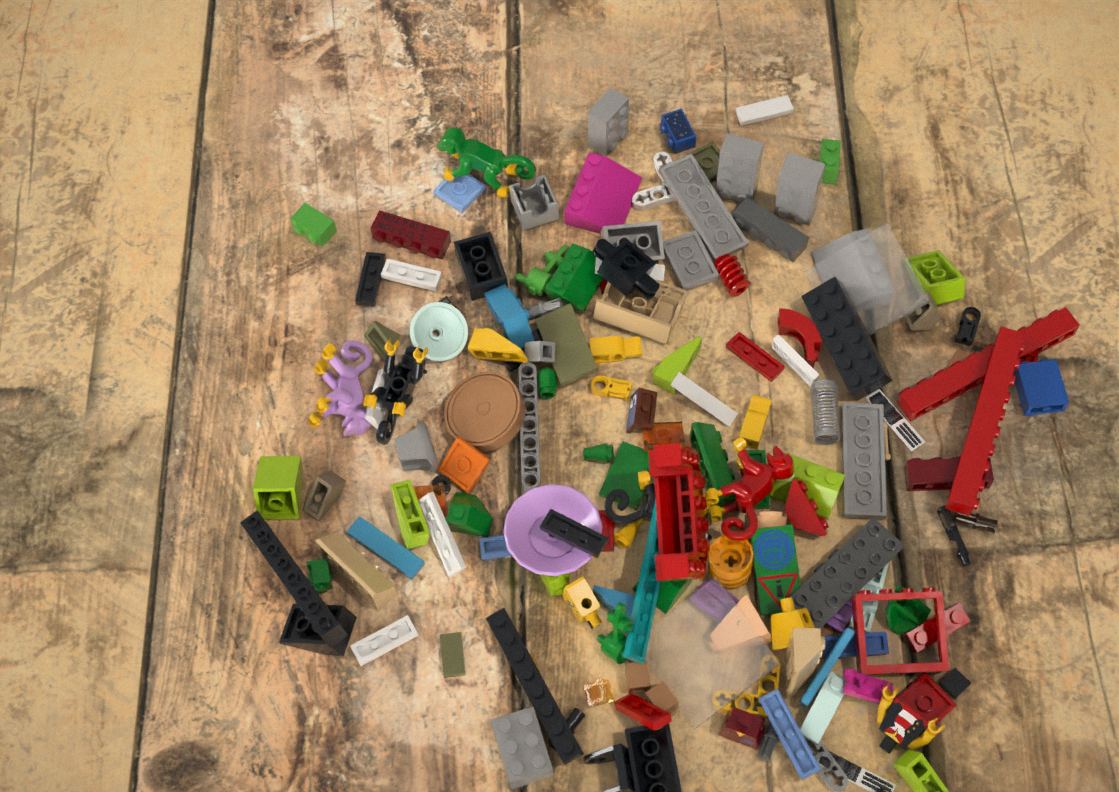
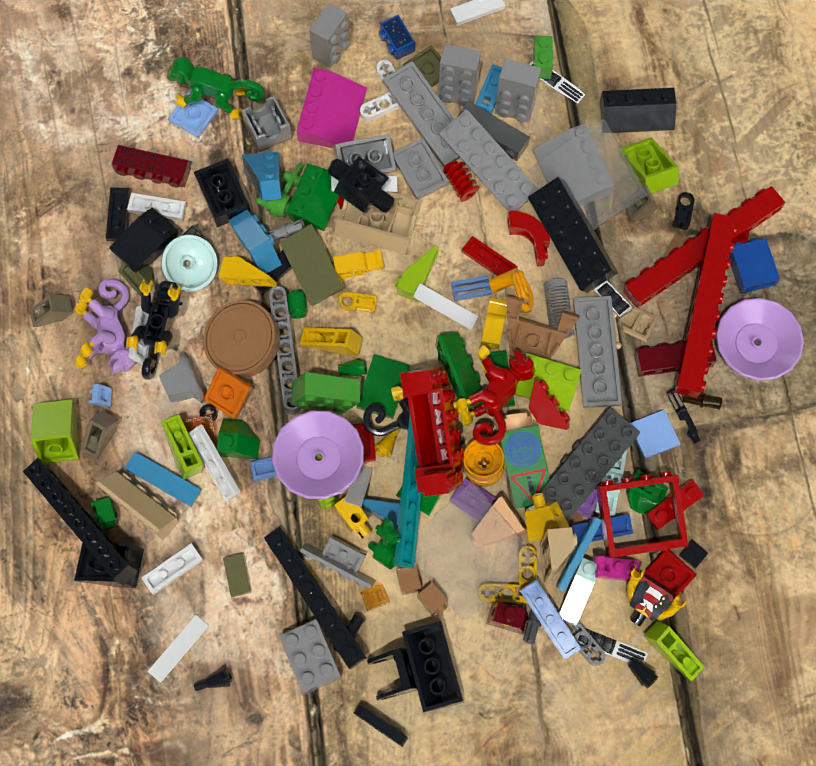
camera: 10 degrees left, 10 degrees up
bright green brick [290,203,337,247] -> none
light grey brick [525,341,555,364] -> none
black plate [540,509,608,559] -> none
red plate [614,693,672,731] -> none
copper panel [626,387,658,433] -> none
clear orange slope [642,421,685,451] -> none
white tile [772,335,819,387] -> none
none -> dark tan slope [30,294,73,327]
none -> light blue tile [89,384,112,408]
none -> black slope [109,207,178,273]
none -> white sticker [147,615,209,683]
none -> black cone [194,667,232,691]
none -> dark azure wedge [242,151,281,201]
none -> bright green brick [291,372,360,414]
none -> yellow slope [299,327,363,356]
none -> light grey bracket [300,536,376,589]
none -> white sticker [344,466,373,506]
none -> light grey plate [439,109,539,211]
none -> medium blue tile [451,275,491,301]
none -> dark azure plate [475,64,502,114]
none -> light orange piece [489,268,534,314]
none -> medium nougat wing [506,295,580,360]
none -> sticker [529,61,585,103]
none -> black slope [600,87,676,134]
none -> tan slope [617,307,658,342]
none -> light blue tile [630,410,680,460]
none -> lavender dish [716,298,804,381]

